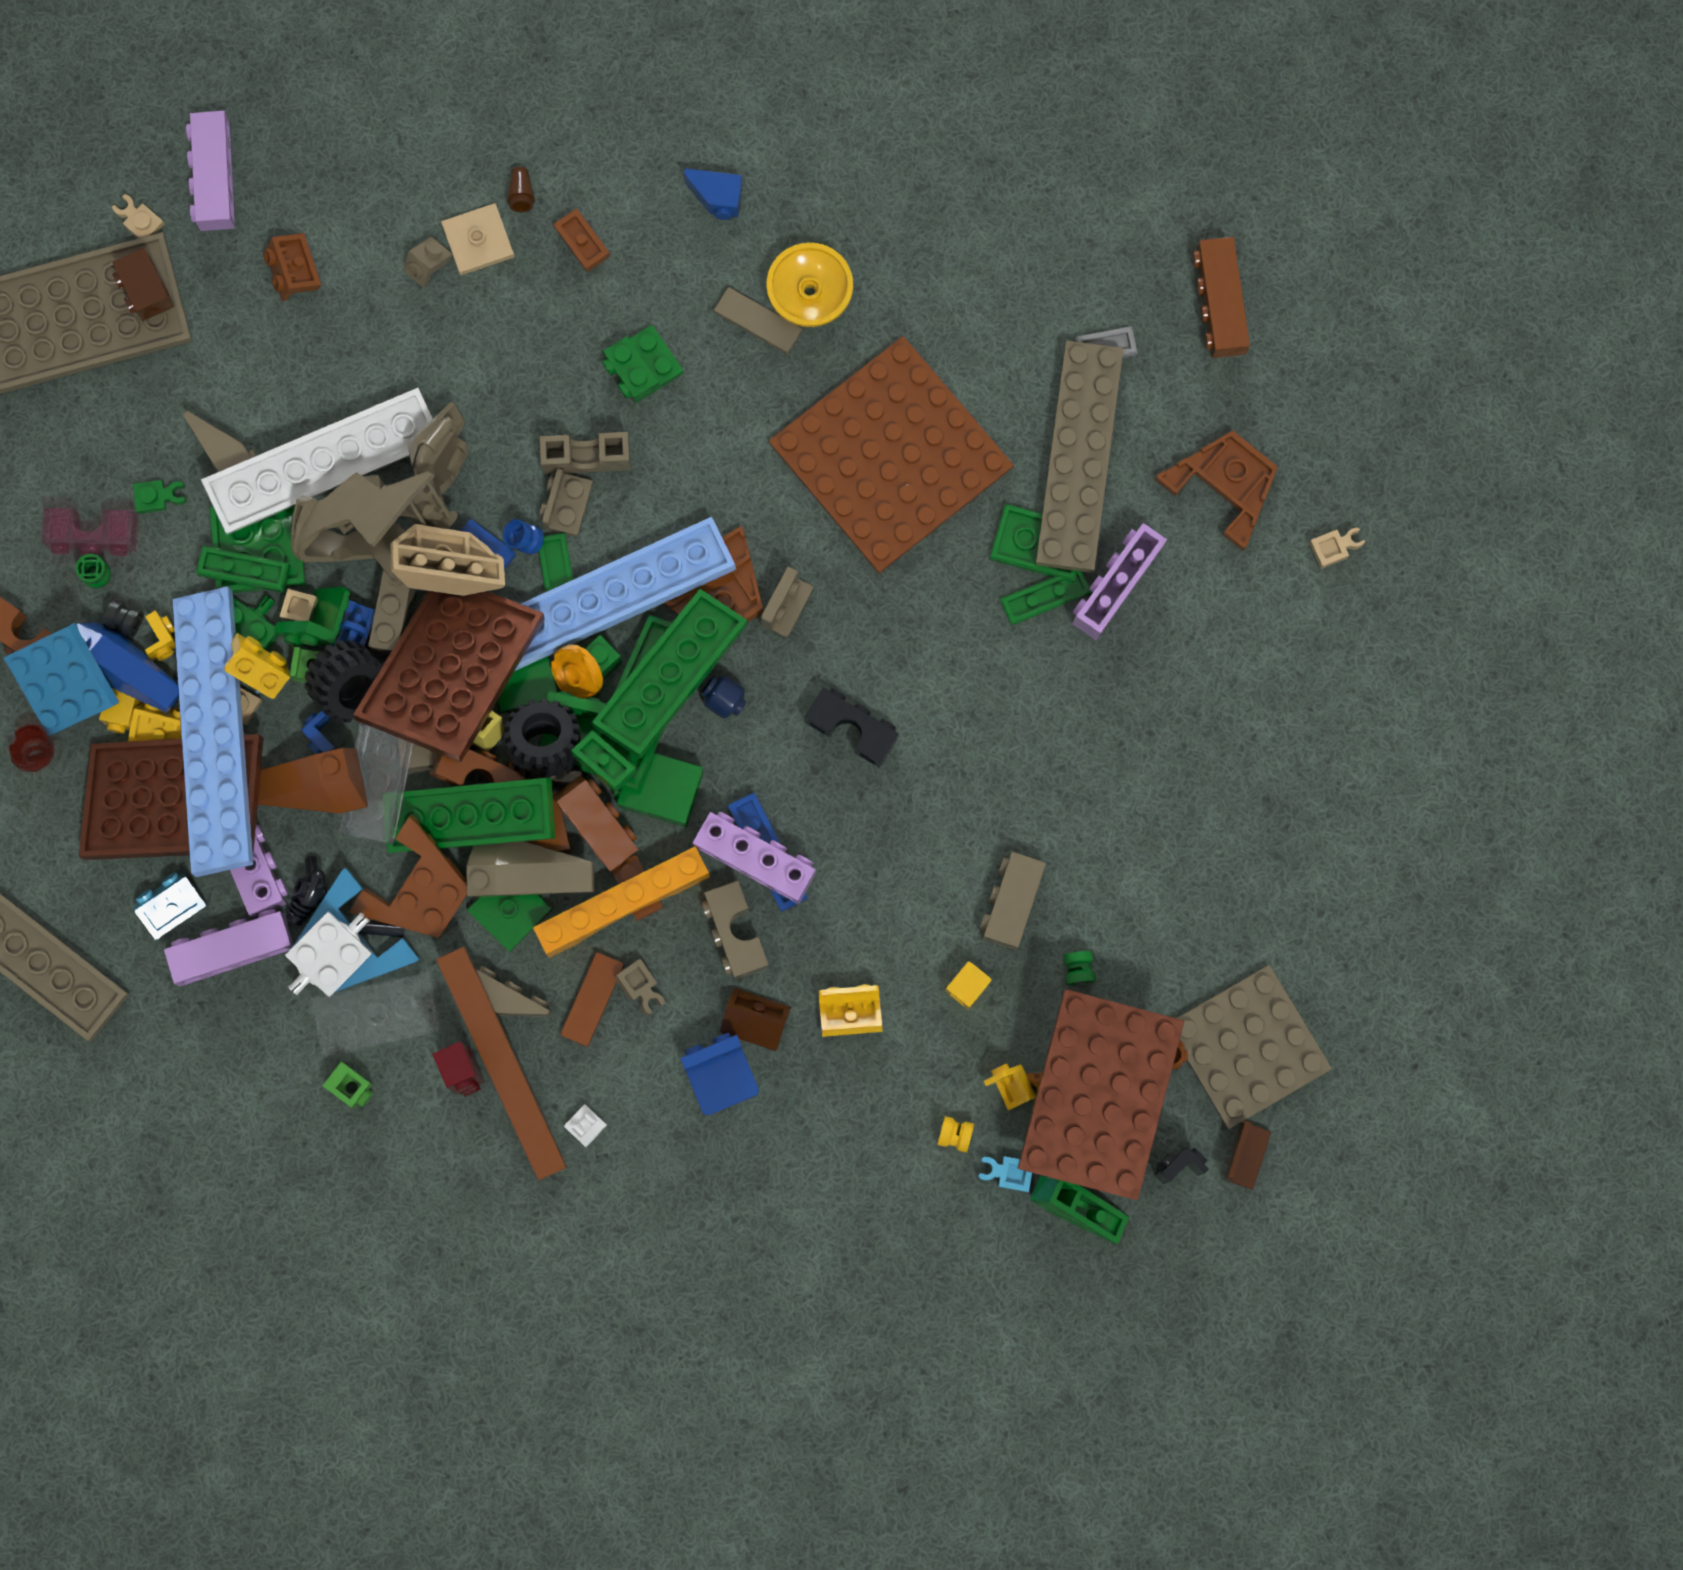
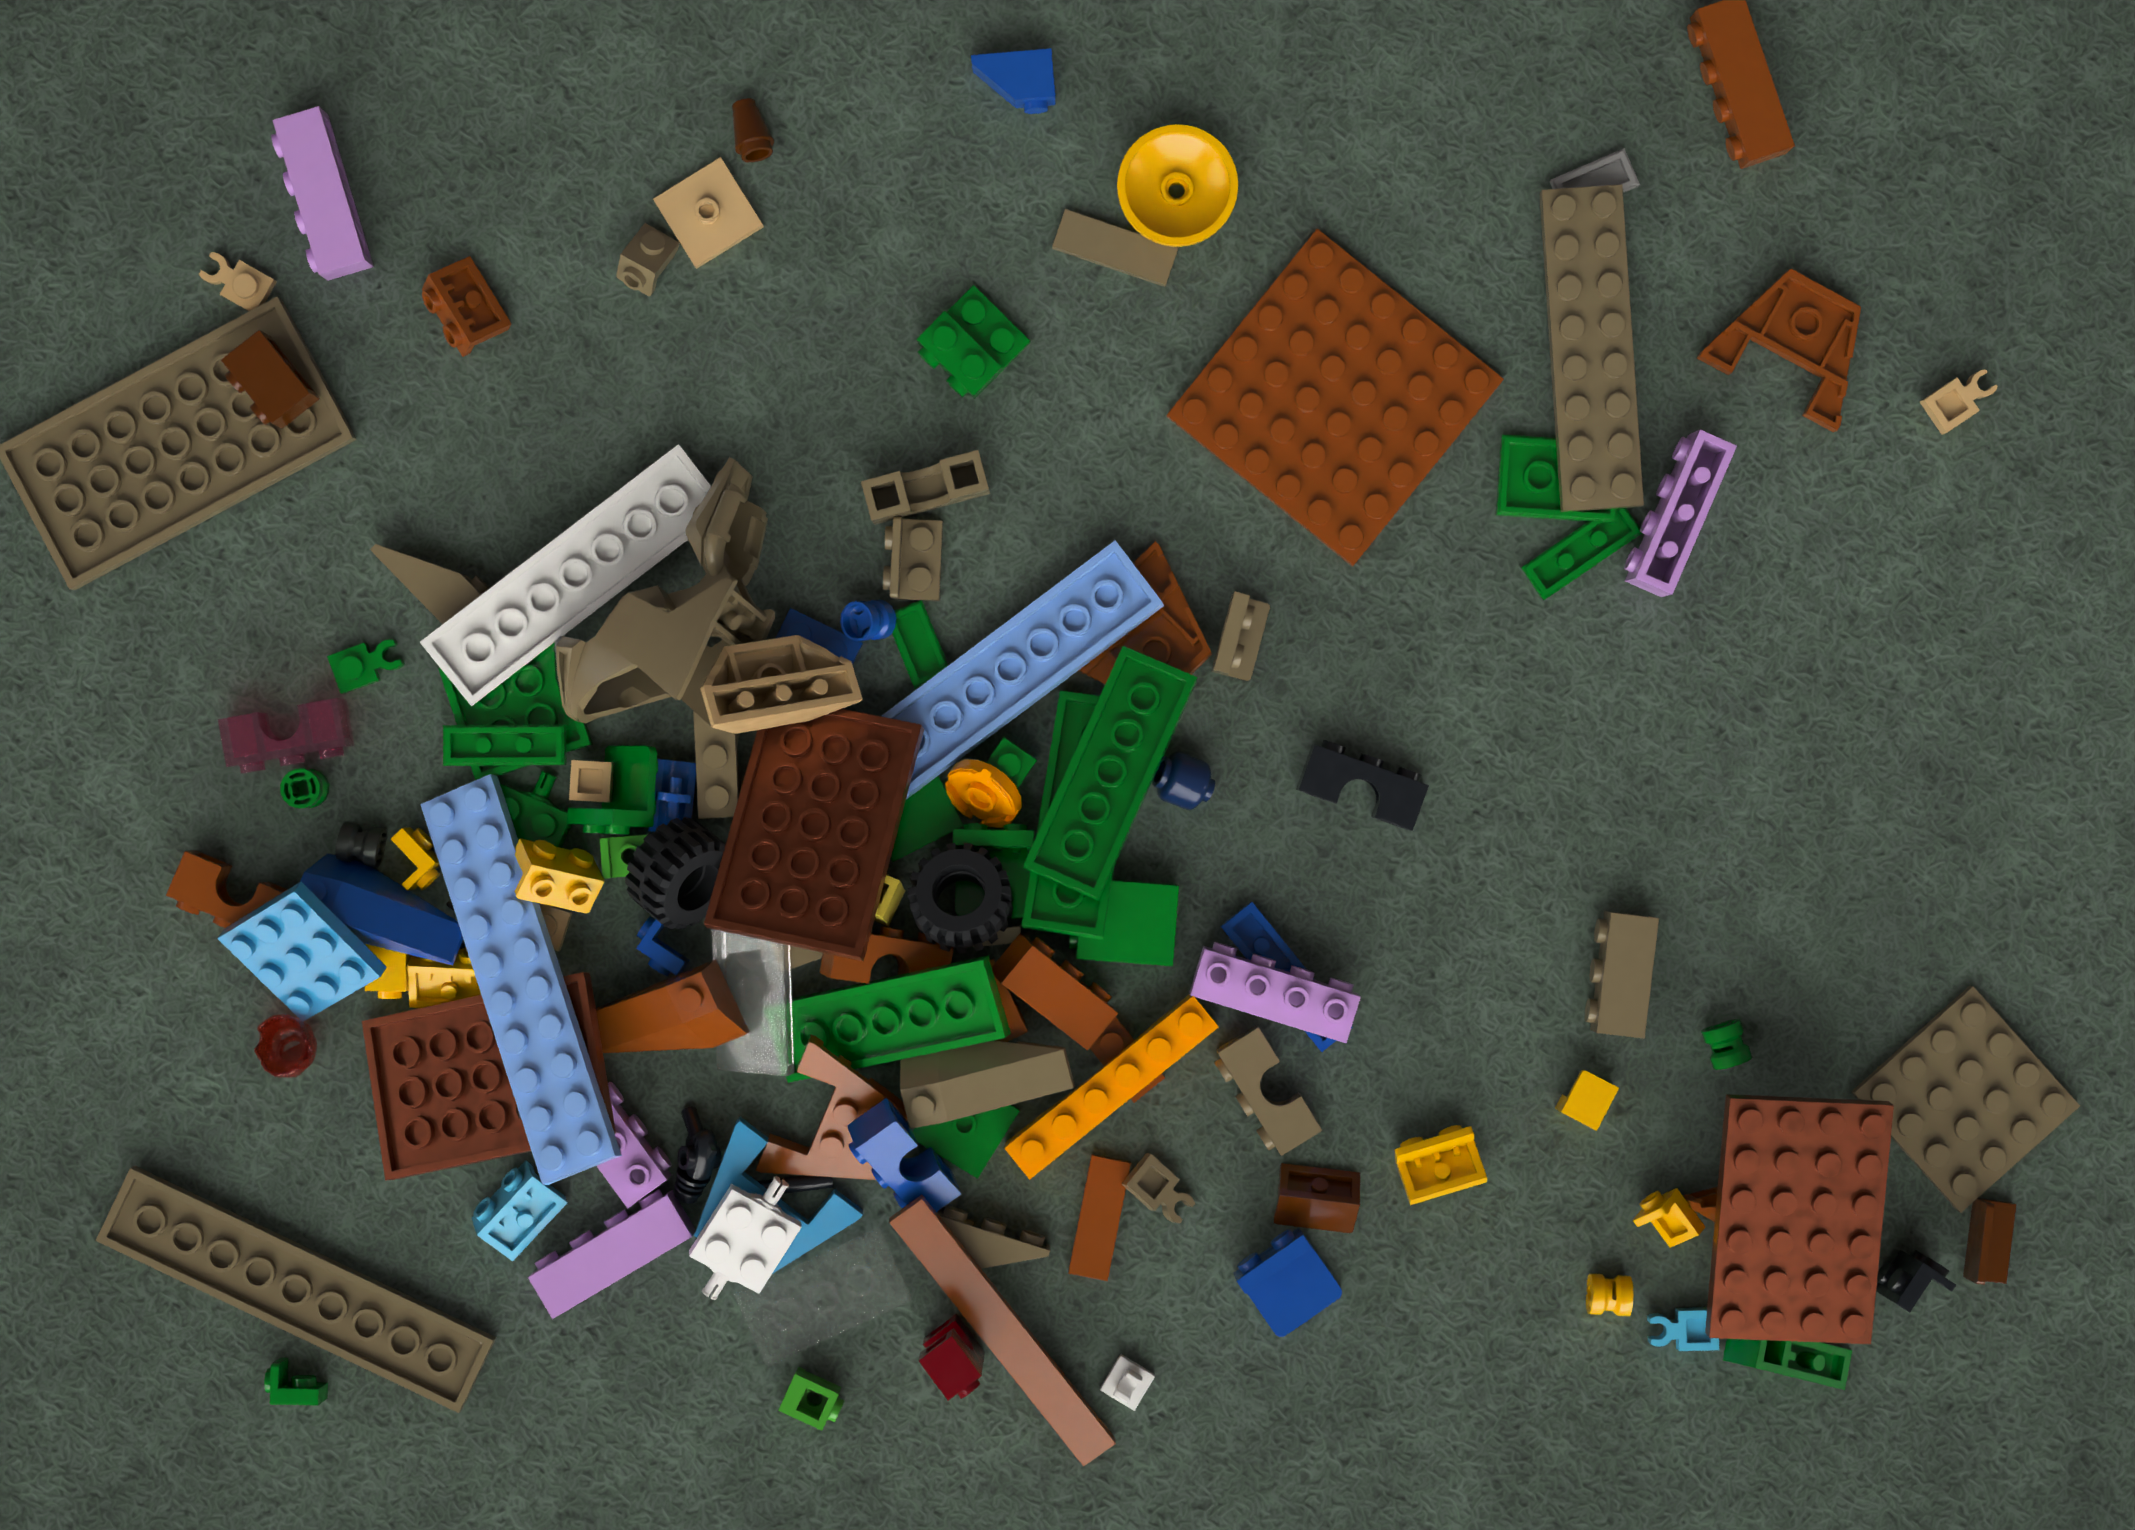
camera: 15 degrees left, 10 degrees up
dark orange plate [553,209,610,272] -> none
green plate [571,730,636,793] -> none
none -> blue arch [847,1098,961,1212]

